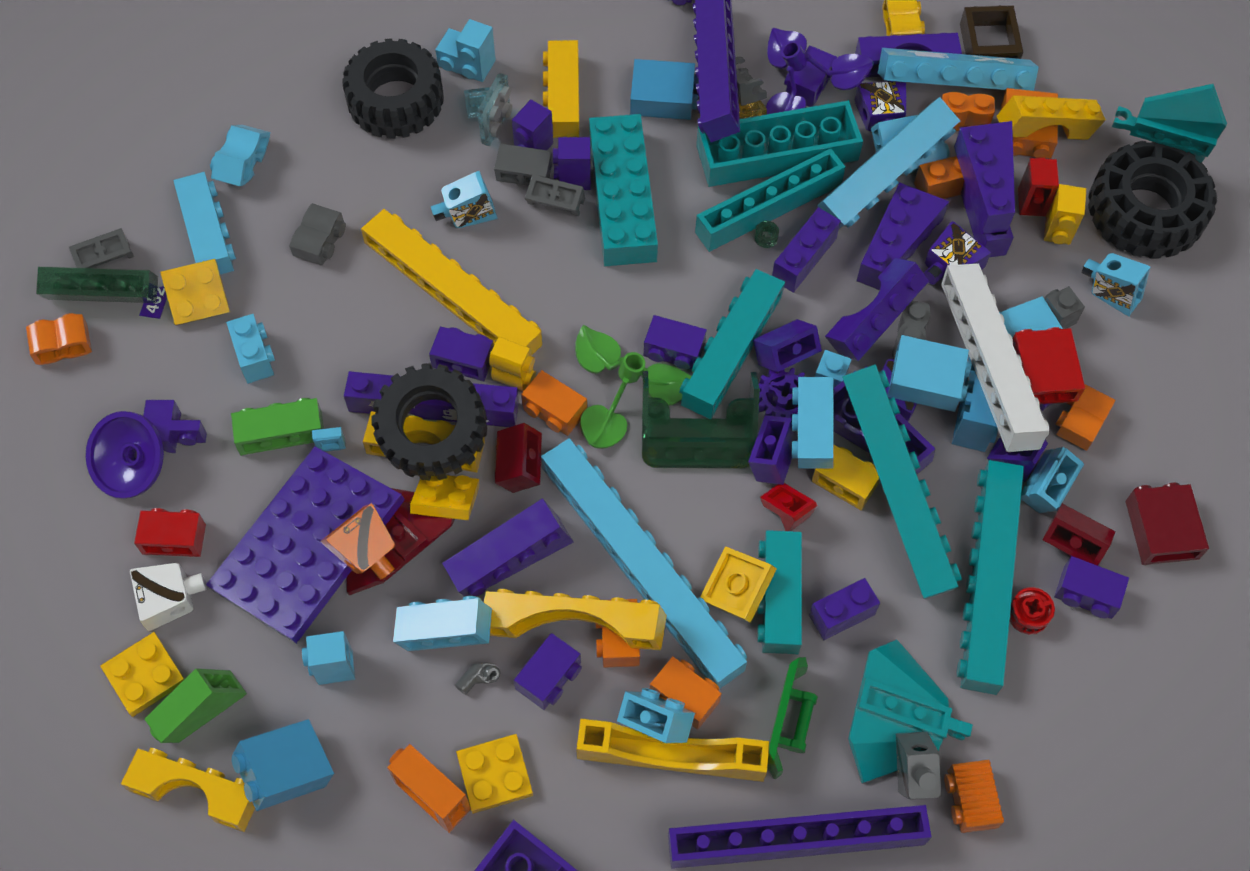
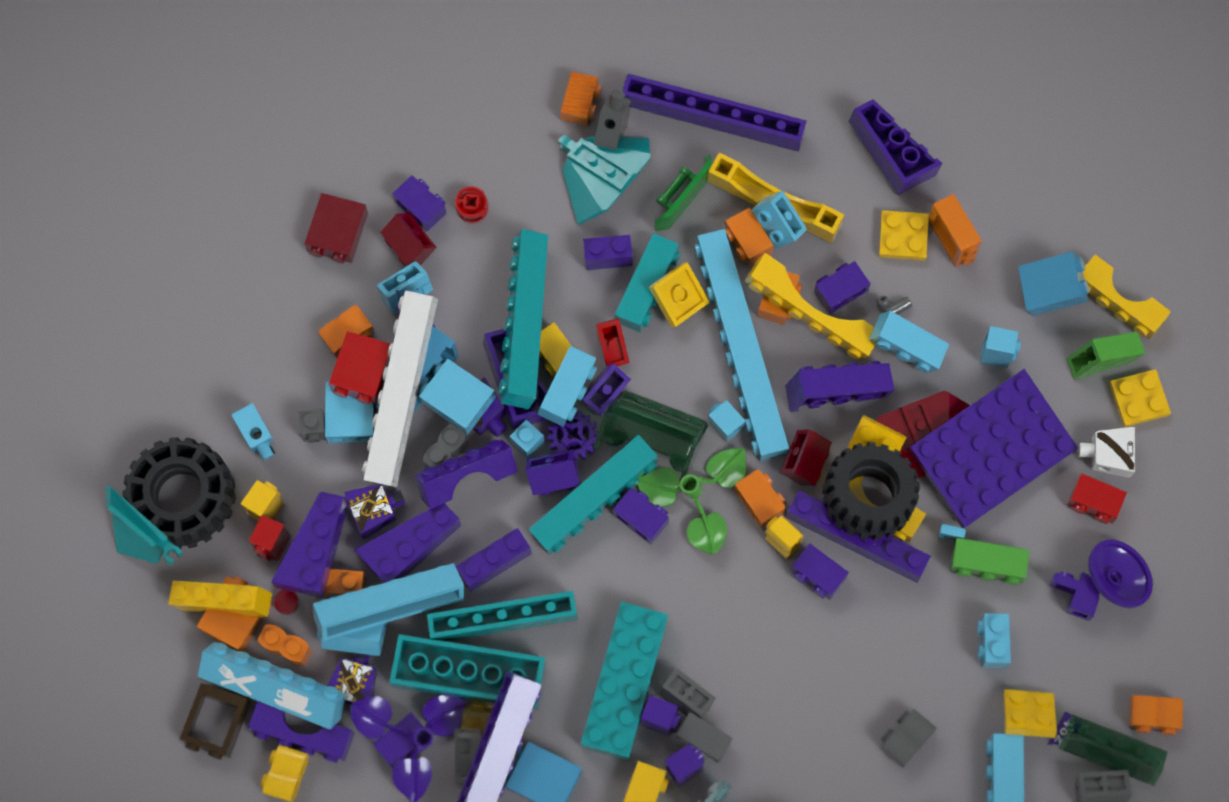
camera: 155 degrees left, 10 degrees up
orange torso [321,503,395,580] -> none
yellow brick [361,209,542,355] -> none
medium azure torso [431,171,498,228] -> none
clear green bush [754,221,779,248] -> none
teal brick [957,460,1024,695] -> none
none -> medium azure brick [708,400,746,442]

